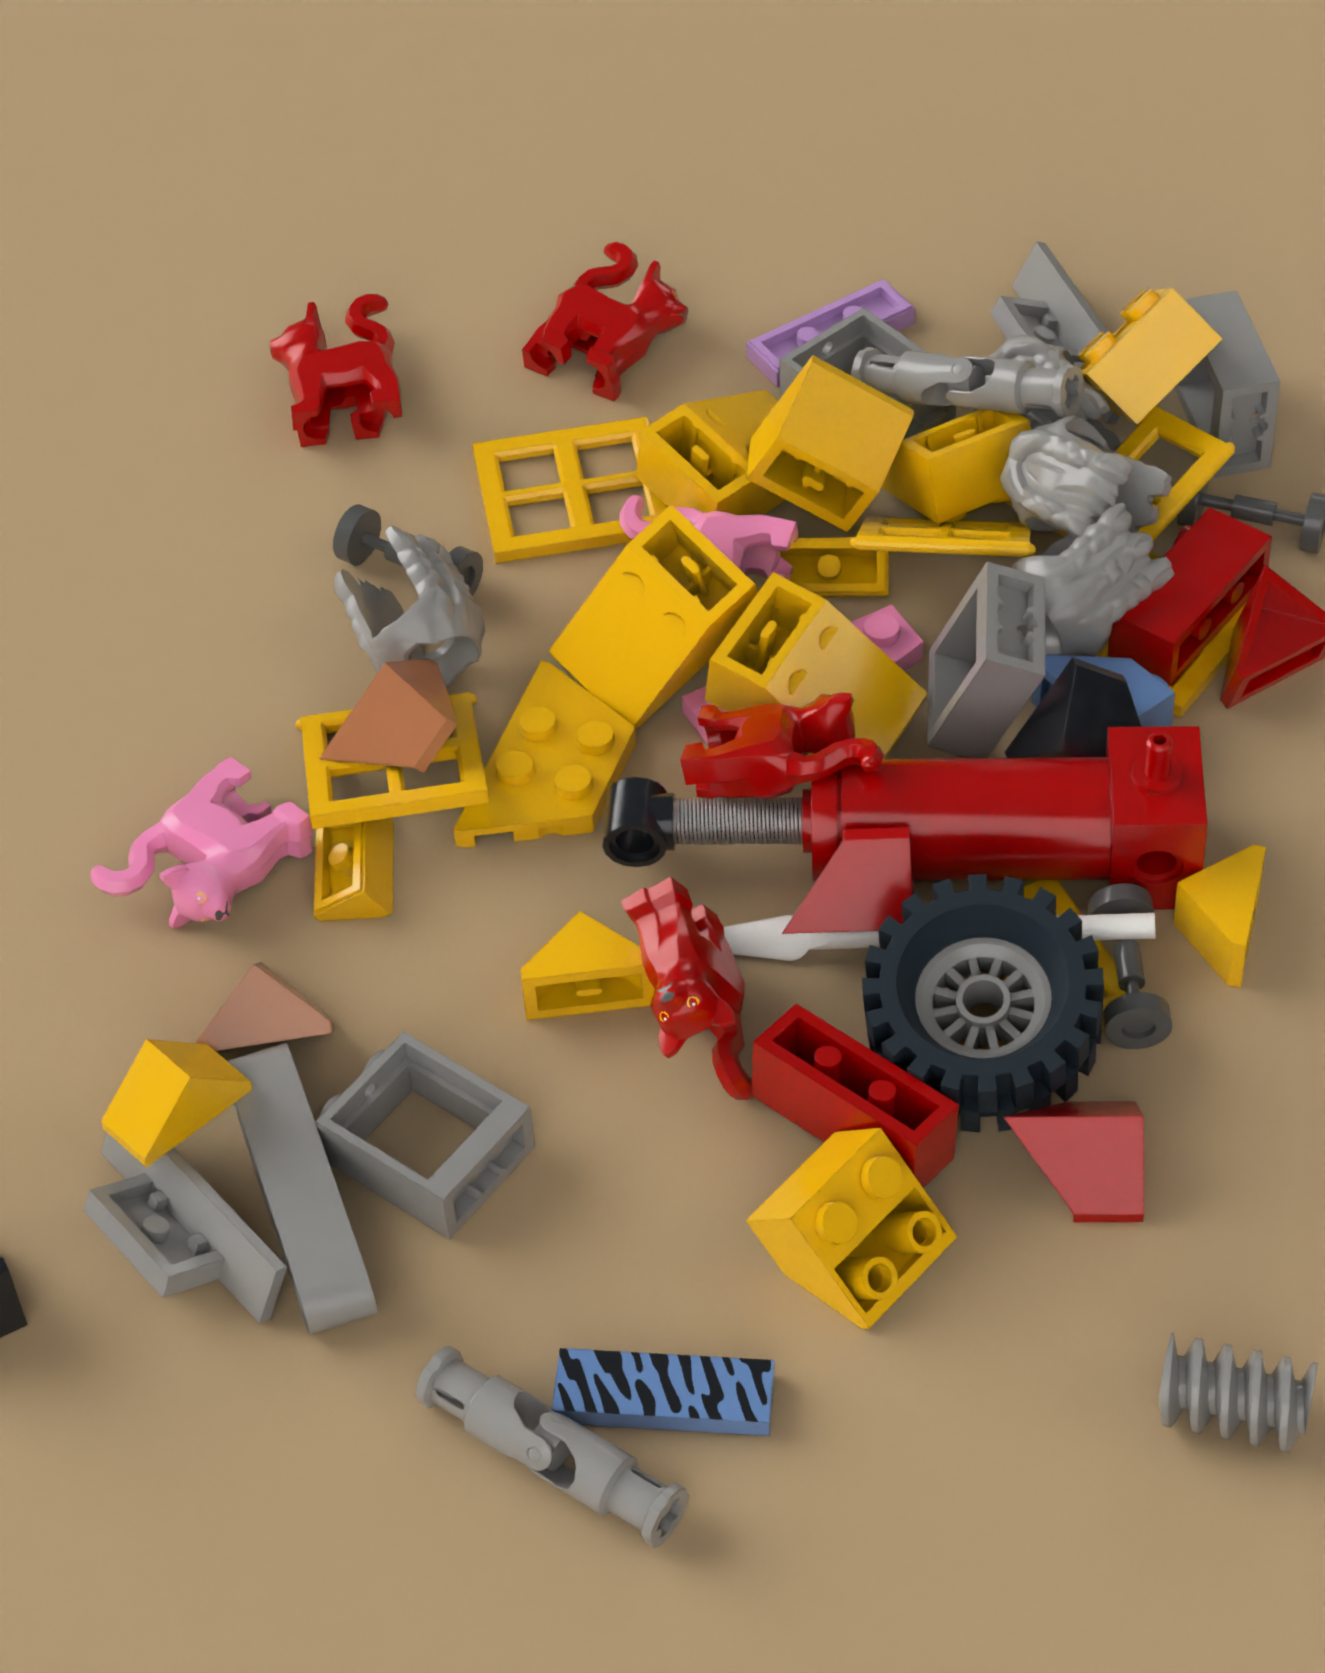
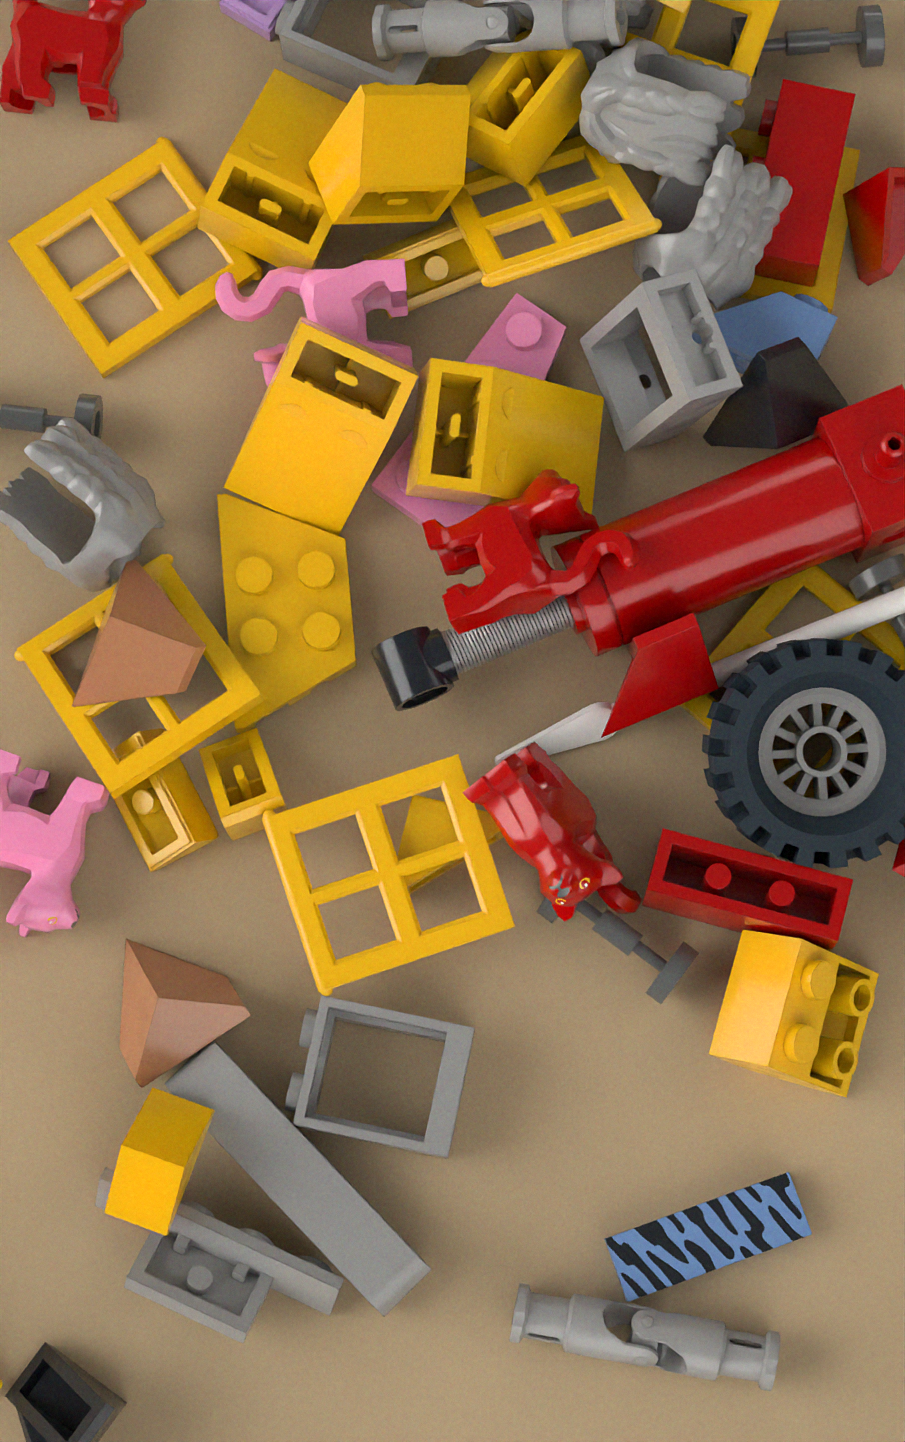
camera: 25 degrees left, 30 degrees up
none -> yellow slope [198,728,288,841]
none -> yellow window [262,754,515,996]
none -> dark grey wheel [537,897,699,1004]

